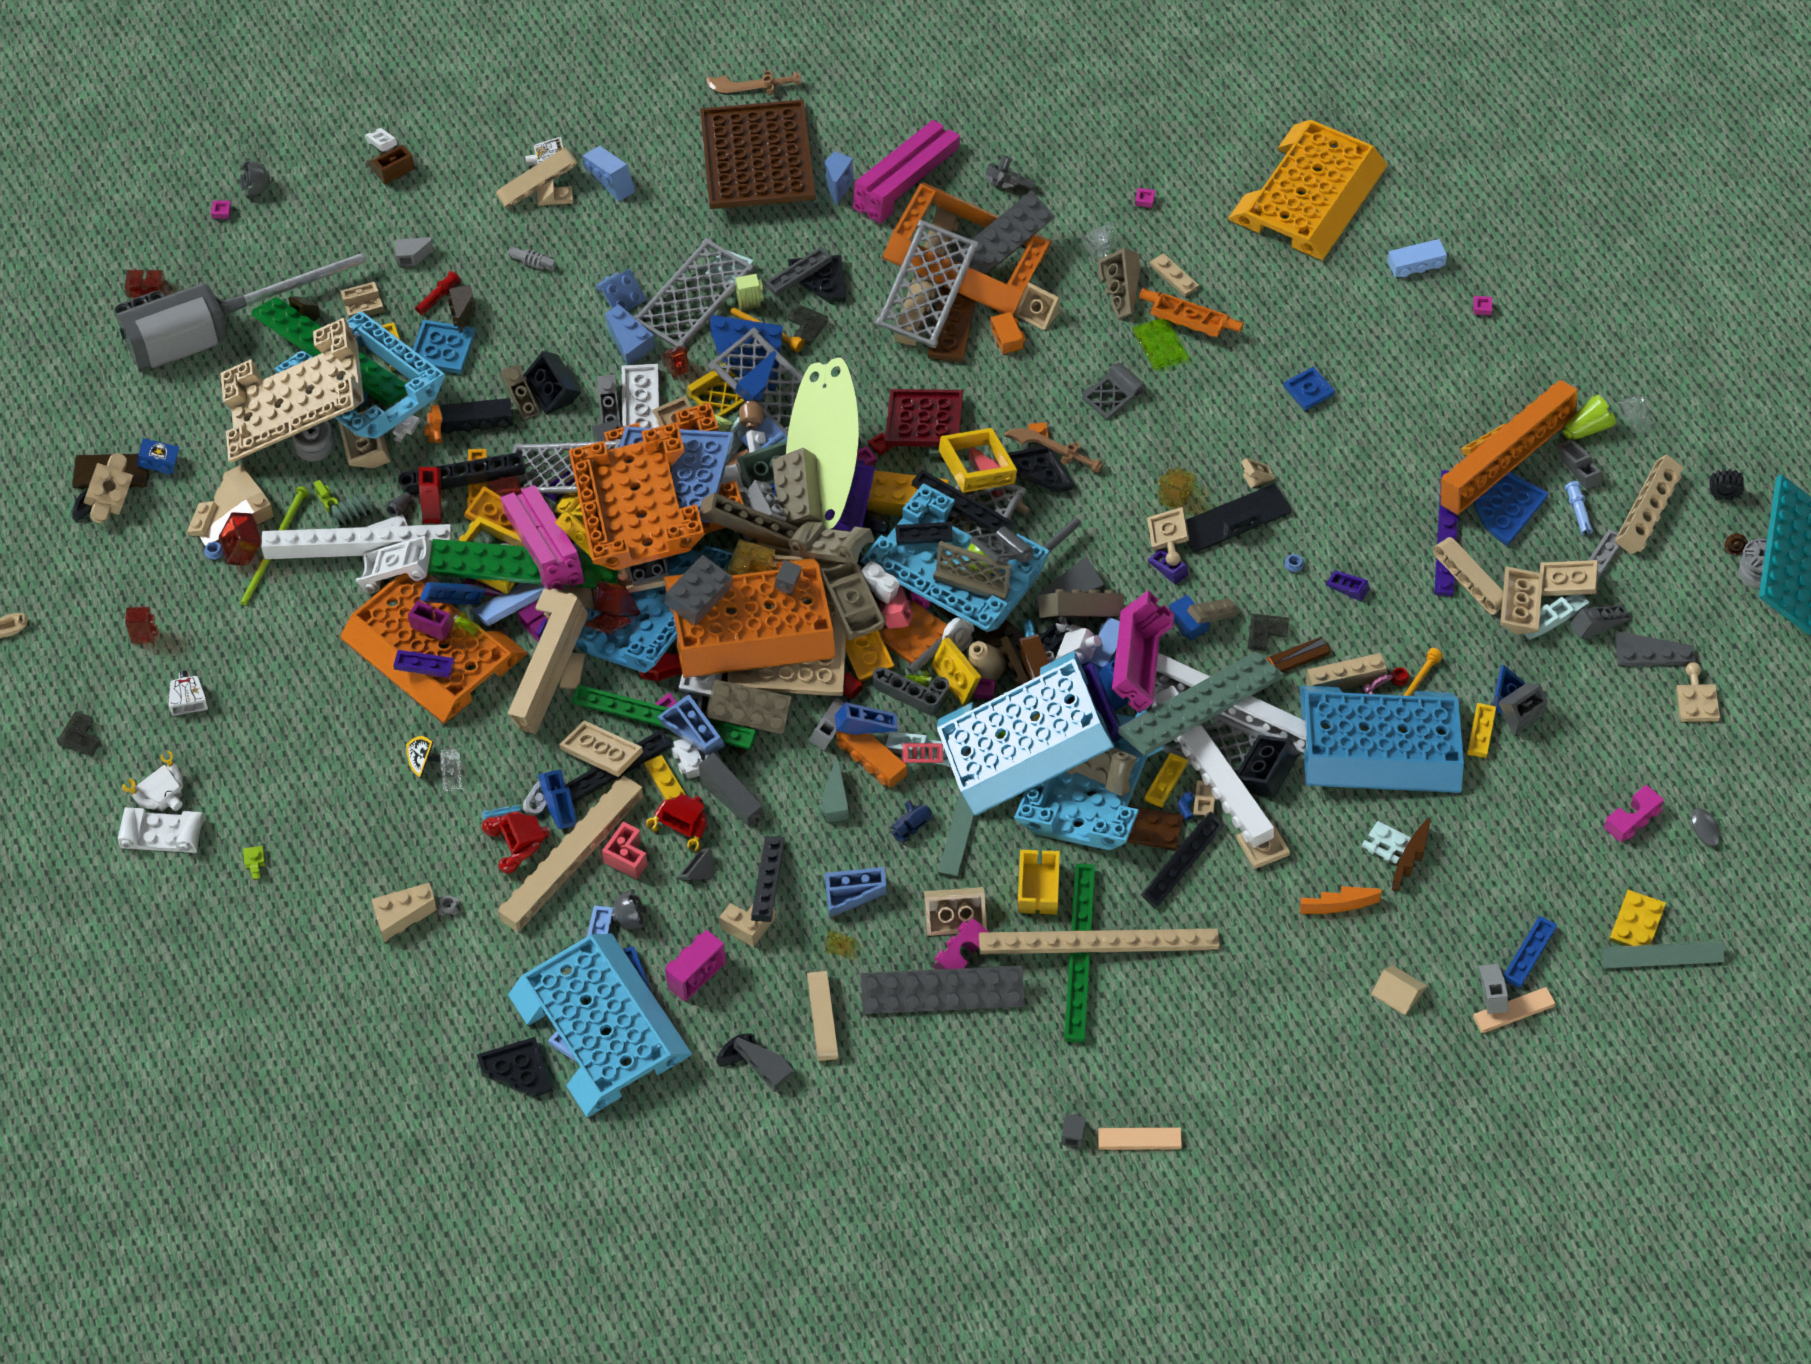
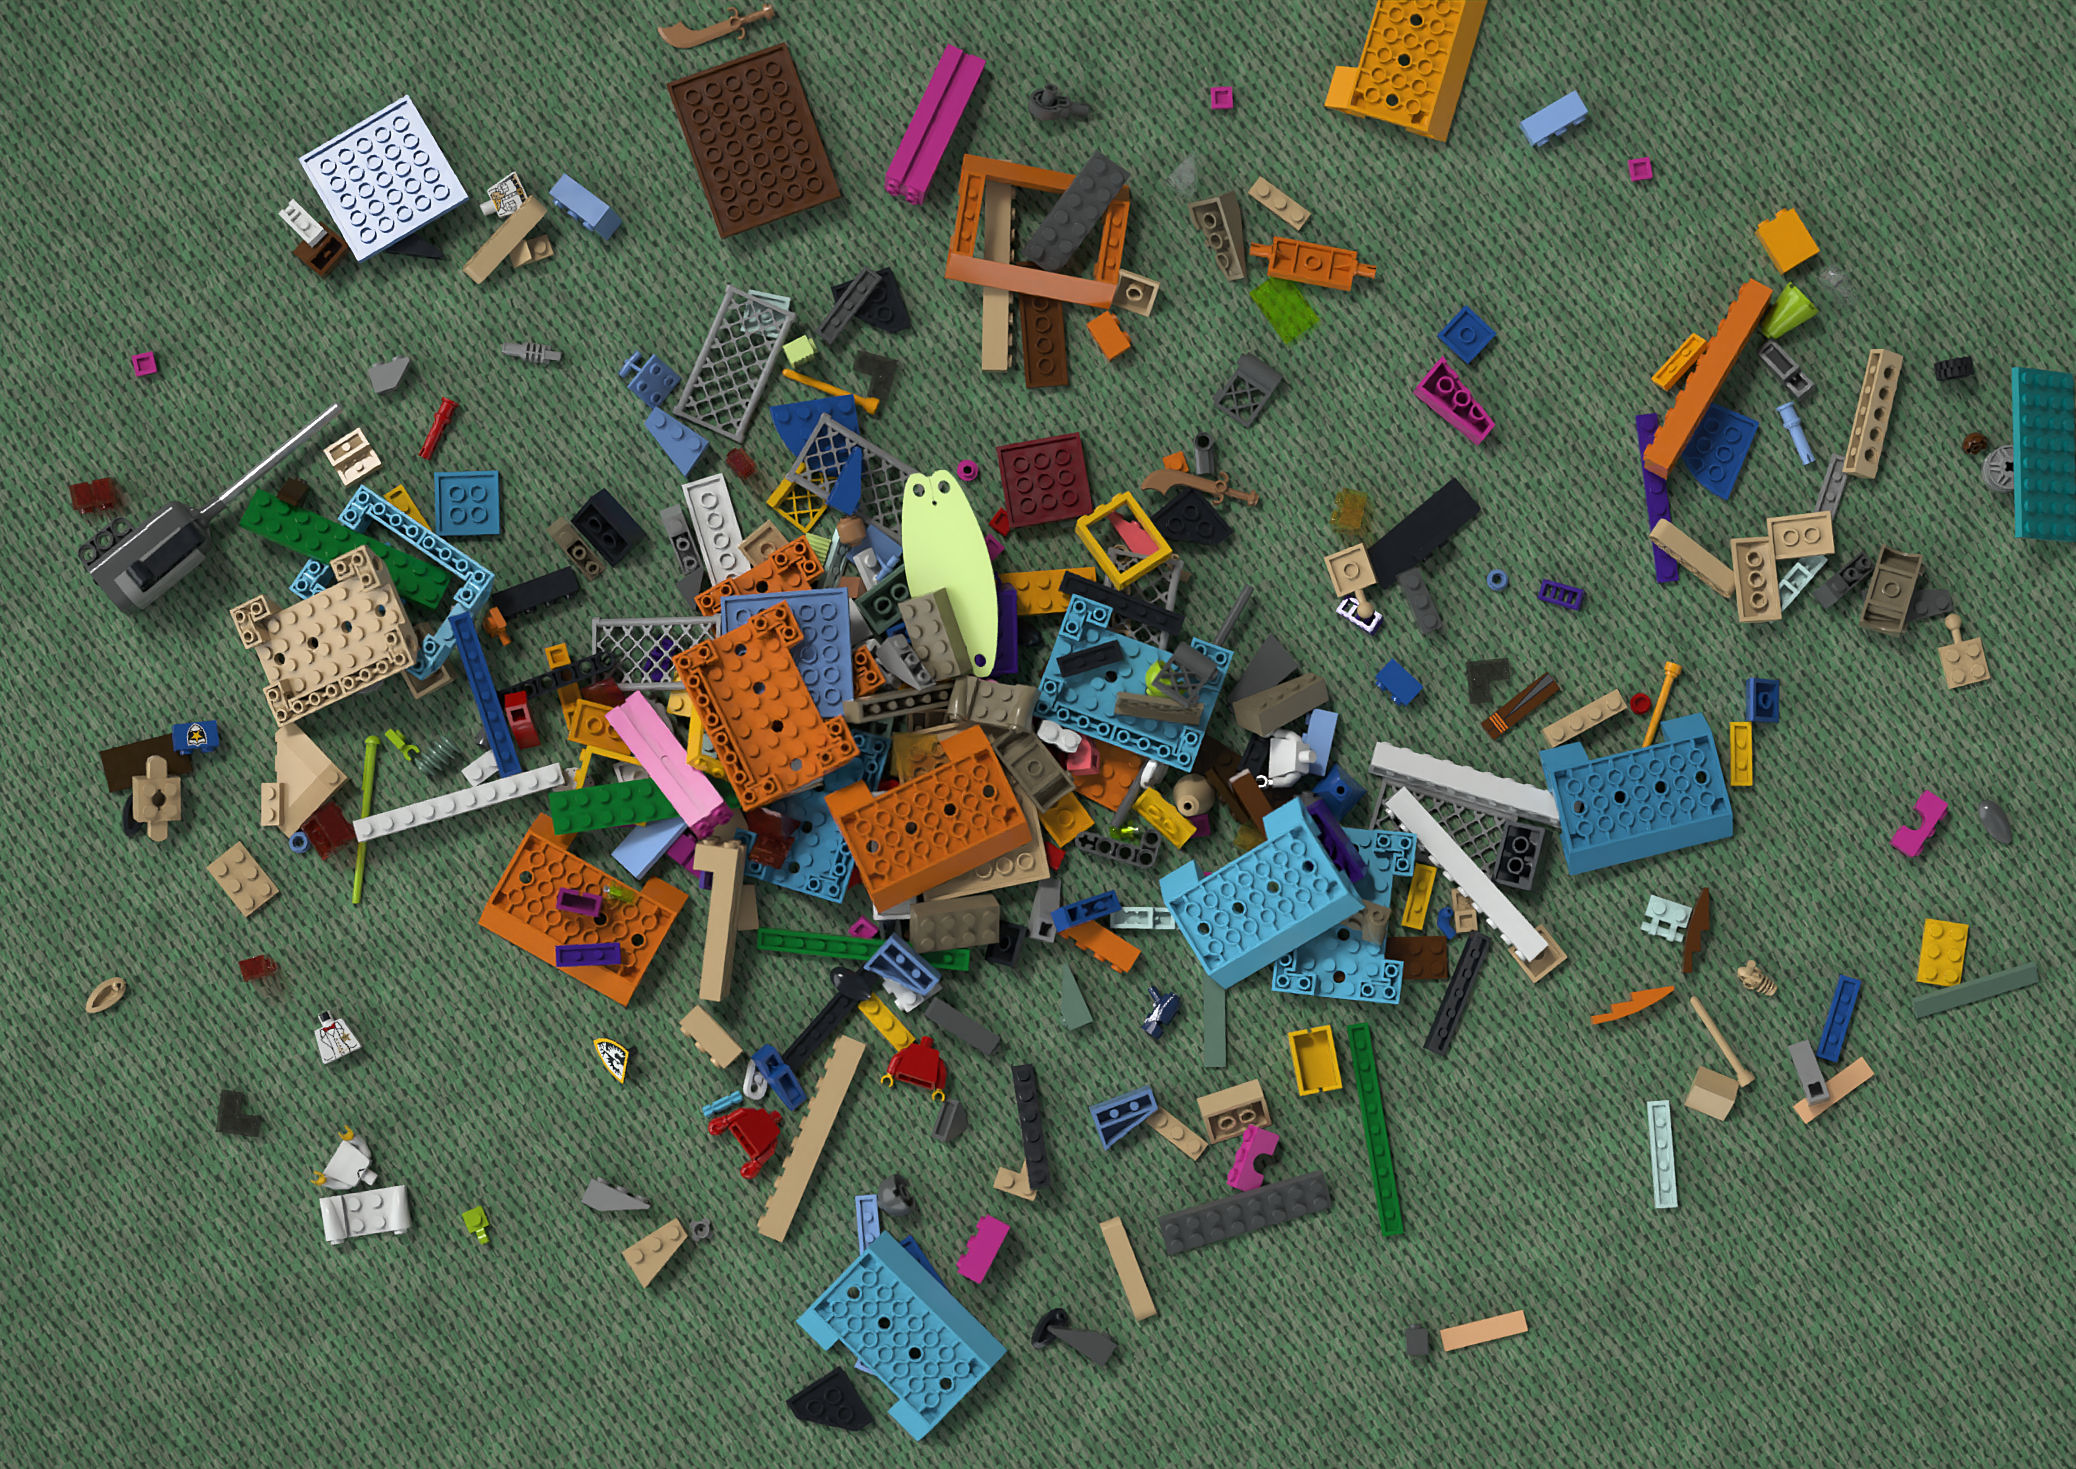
camera: 20 degrees left, 30 degrees up
dark grey cylinder [240,161,270,196] -> none
white piece [356,536,432,594] -> none
blue plate [420,582,486,605] -> none
clear slope [440,747,463,791] -> none
dark brown slope [447,285,475,333] -> none
tan plate [559,721,643,777] -> none
coral brick [602,822,647,880] -> none
dark grey brick [665,555,733,626] -> none
dark grey brick [774,560,802,594] -> none
medium blue slope [825,151,854,205] -> none
clear yellow tile [826,930,856,958] -> none
light grey door [875,220,980,348] -> none
coral slope [902,743,943,763] -> none
tan plate [978,929,1220,954] -> none
medium azure axle [1023,619,1036,637] -> none
dark pink brick [1112,590,1175,713] -> none
sand green plate [1118,651,1283,756] -> none
dark tan plate [1187,598,1240,624] -> none
tan slope [1241,458,1276,488] -> none
bright pink piece [1362,675,1393,694] -> none
dark grey slope [1499,682,1548,735] -> none
none -> black beam [126,522,206,592]
none -> tan plate [206,841,280,918]
none -> plate [299,95,470,264]
none -> black slope [382,233,447,261]
none -> blue plate [448,611,522,779]
none -> light grey slope [581,1176,651,1211]
none -> tan piece [679,1005,744,1069]
none -> black arm [830,967,871,1001]
none -> dark pink plate [957,460,978,481]
none -> black slope [984,920,1027,969]
none -> tan plate [1145,1105,1208,1161]
none -> dark grey piece [1193,432,1215,475]
none -> dark grey brick [1395,567,1443,634]
none -> dark pink wedge [1413,355,1495,446]
none -> light aqua plate [1647,1100,1678,1209]
none -> tan piece [1690,996,1756,1088]
none -> tan piece [1737,960,1778,996]
none -> light orange brick [1755,208,1820,275]
none -> dark tan piece [1858,544,1925,638]

